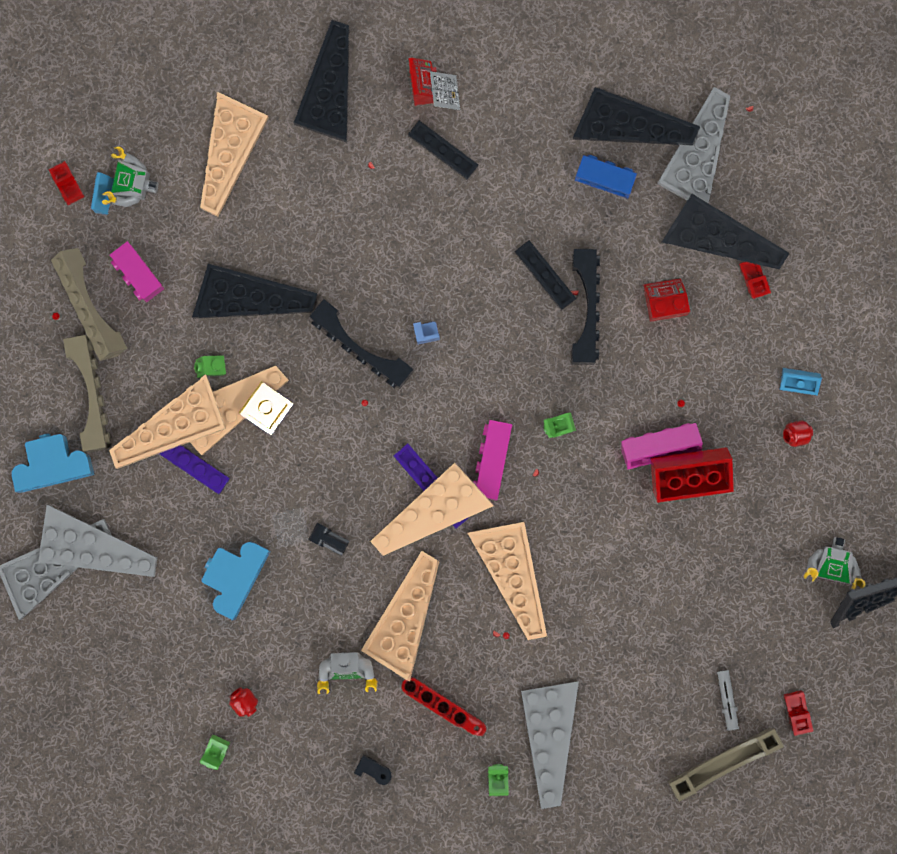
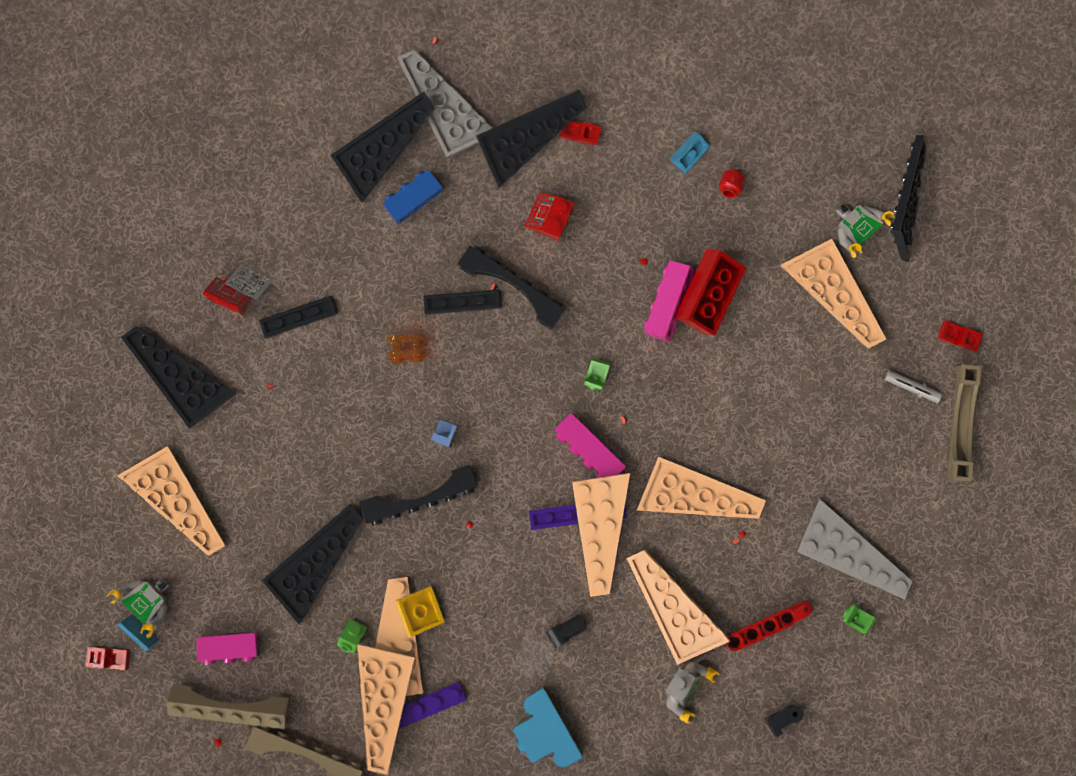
camera: 60 degrees left, 0 degrees up
none -> clear orange brick [386,334,426,364]
none -> light nougat wing [781,239,886,349]

